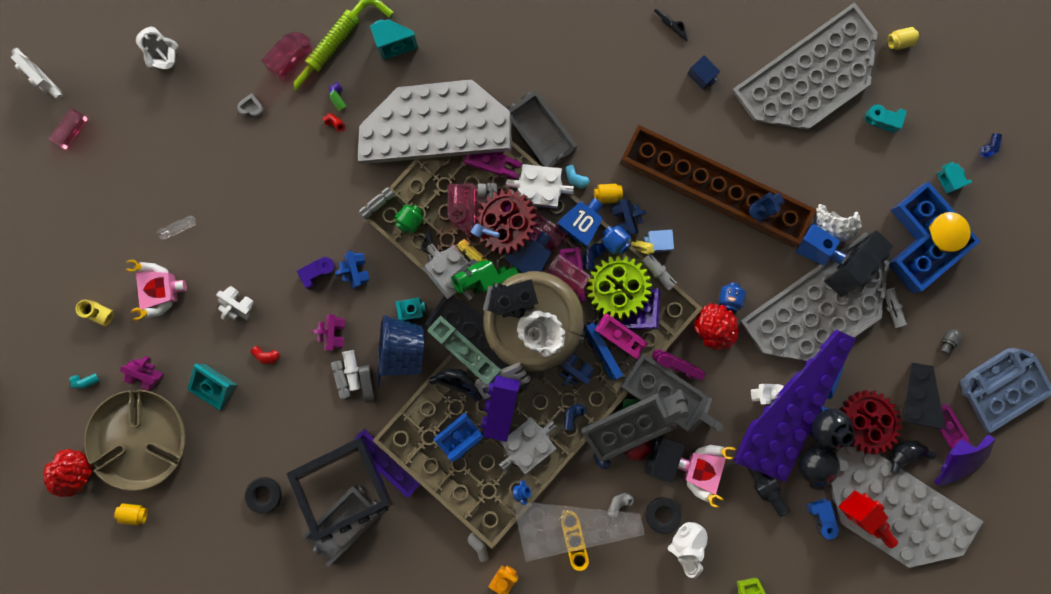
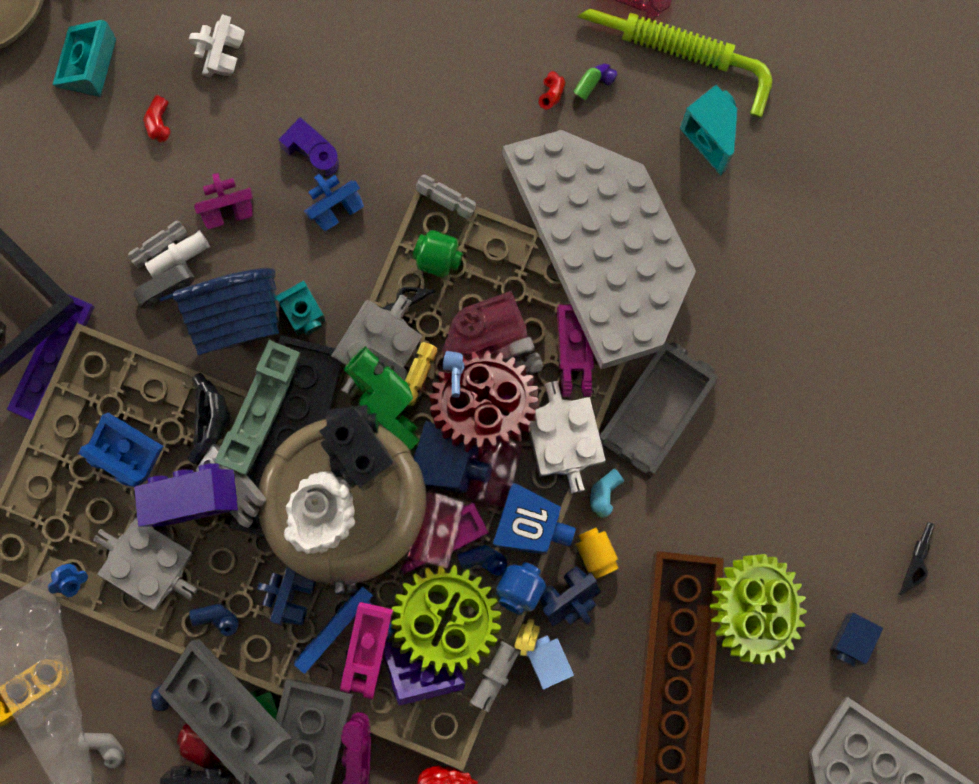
camera: 75 degrees right, 5 degrees down
none -> lime gear [710,554,807,664]

